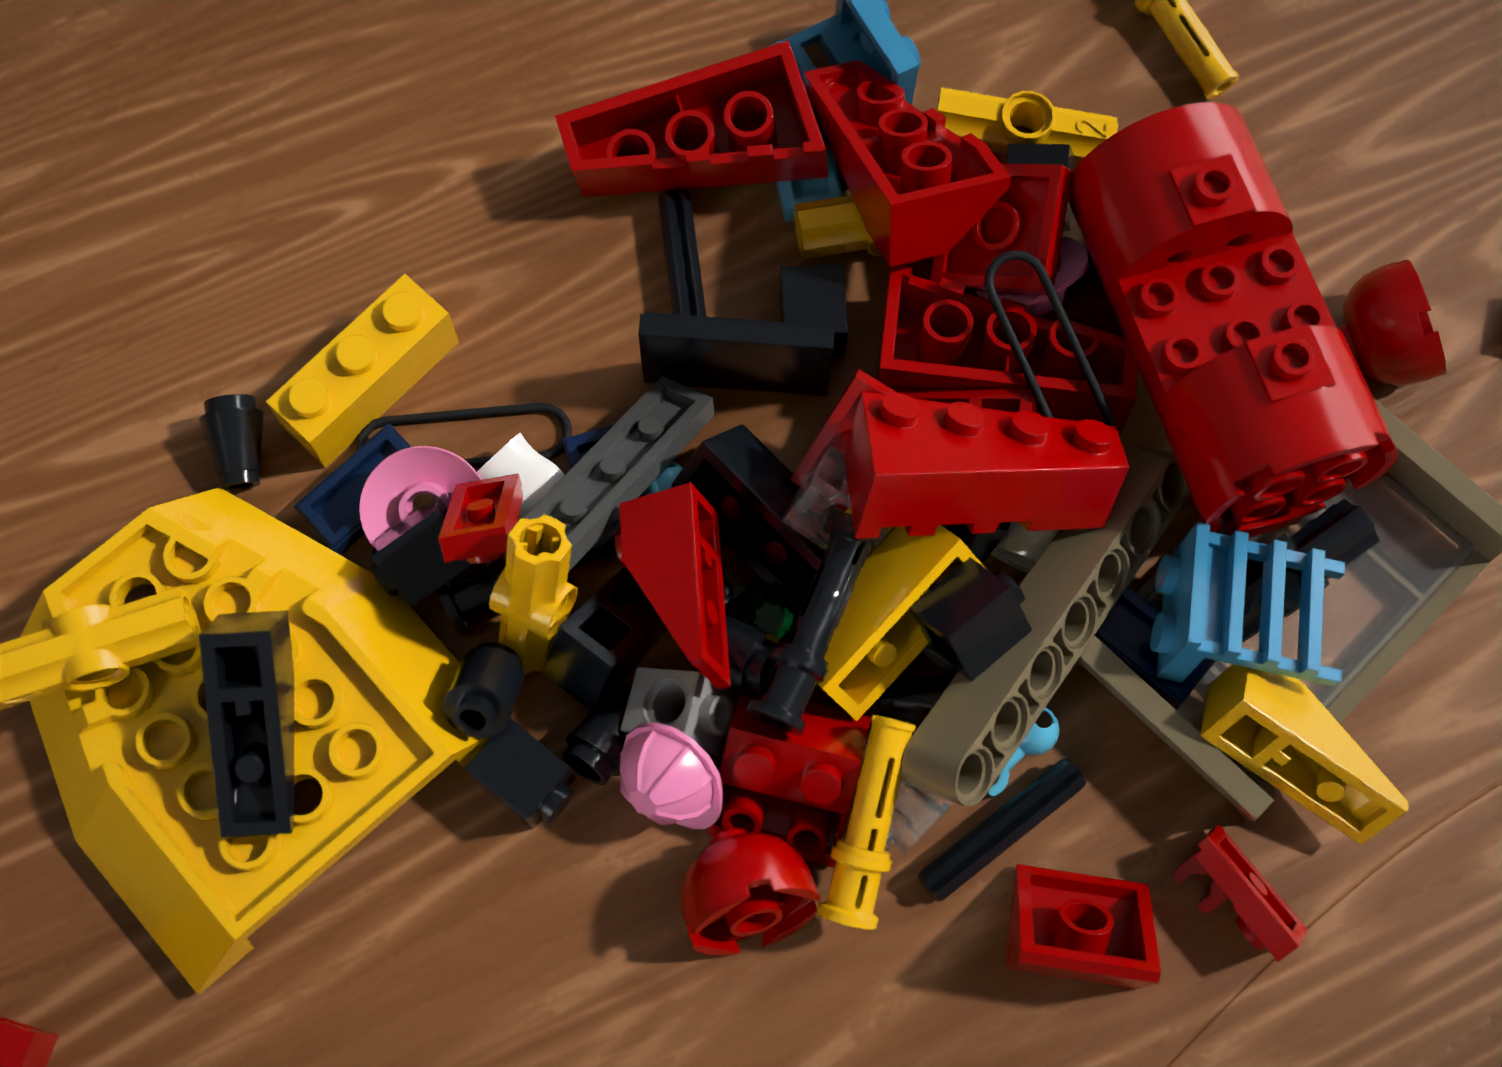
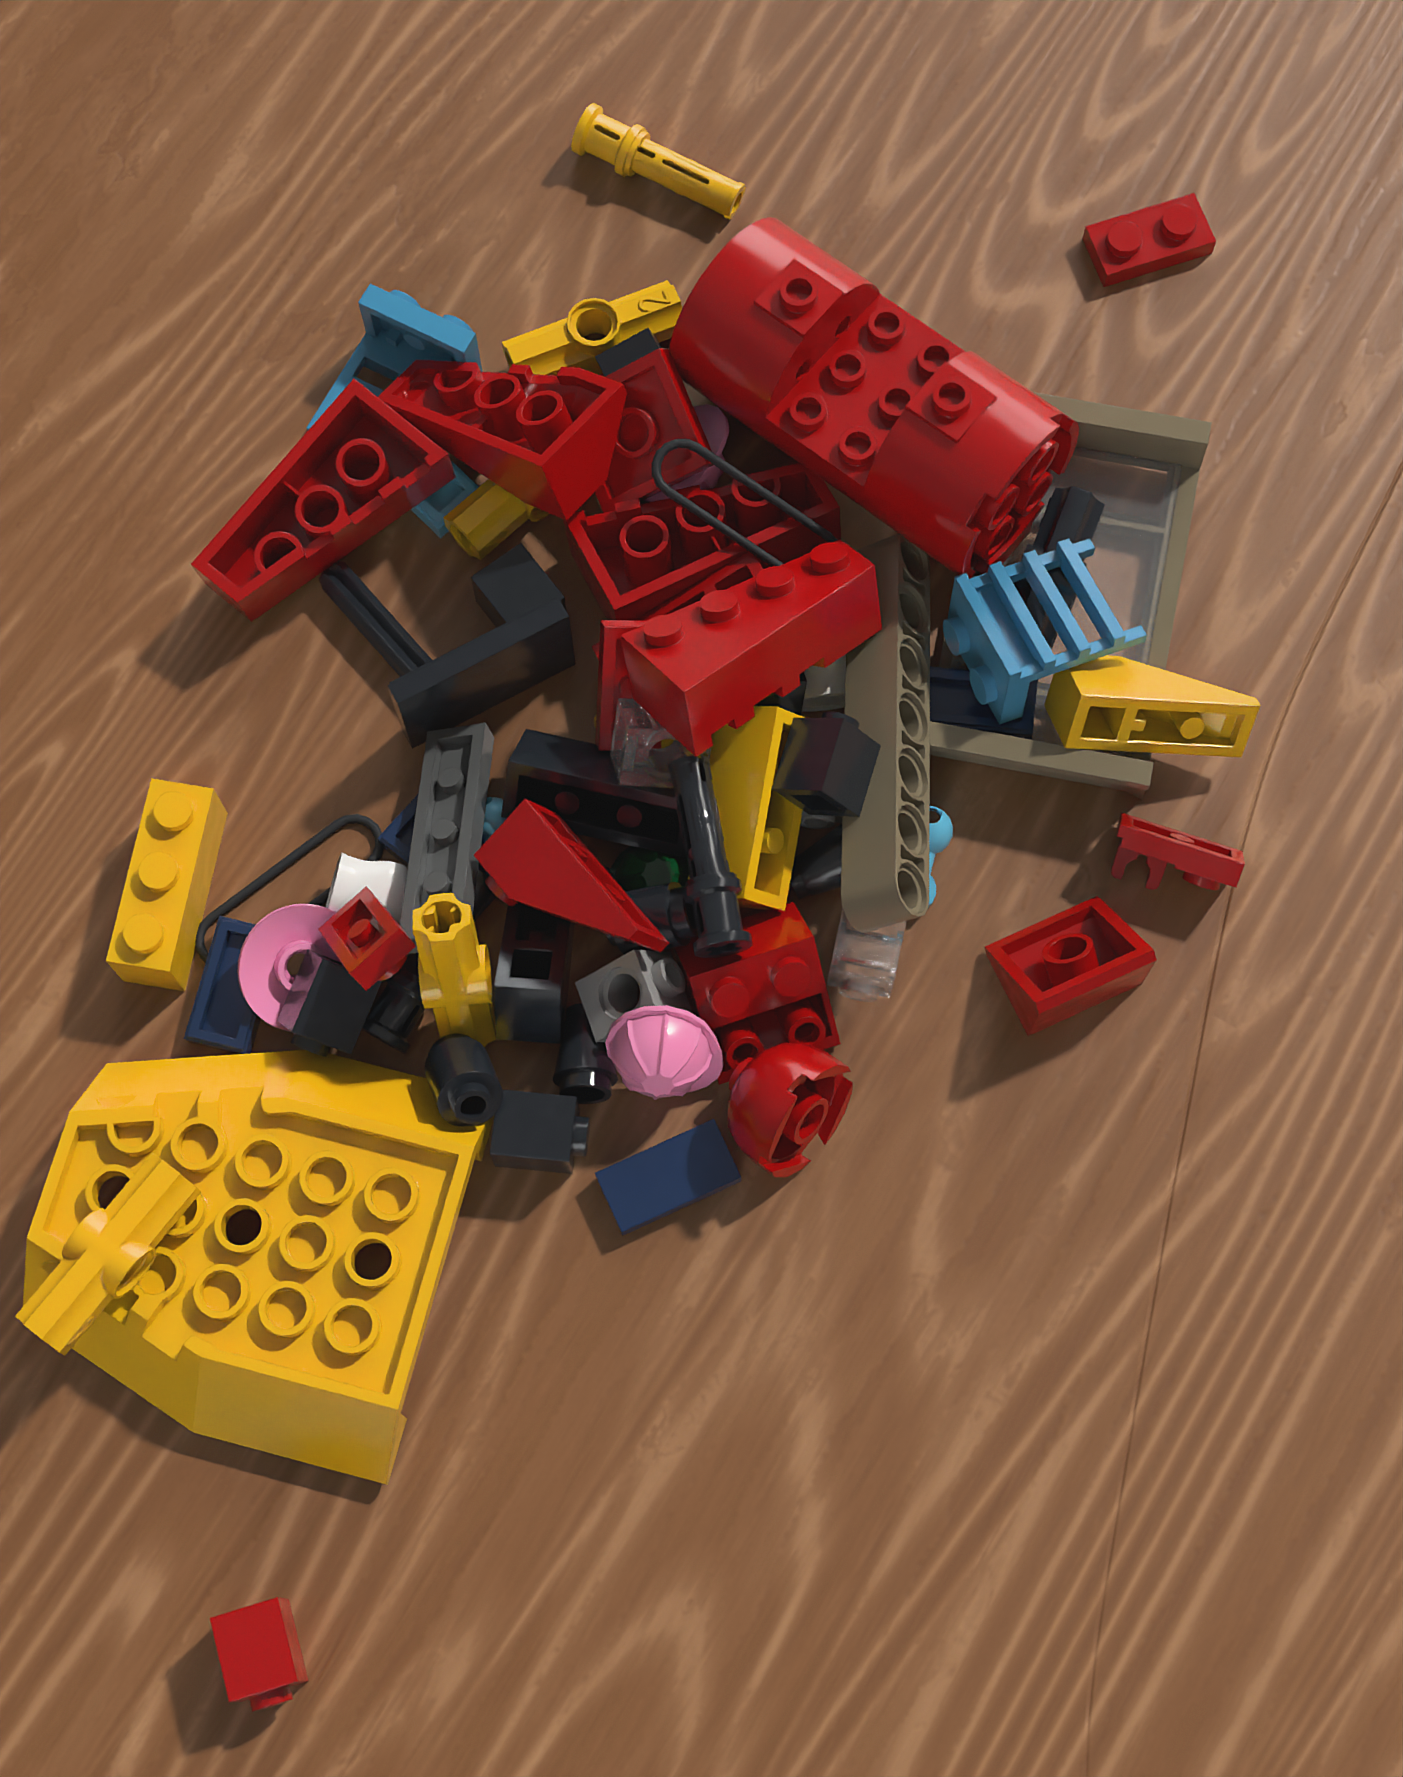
camera: 30 degrees left, 0 degrees up
black cone [199,394,264,490] -> none
black slope [199,610,294,838] -> none
yellow pin [816,715,916,930] -> none
black axle [918,758,1086,902] -> none
red cylinder [1337,259,1447,387] -> none
none -> dark blue tile [595,1119,742,1236]

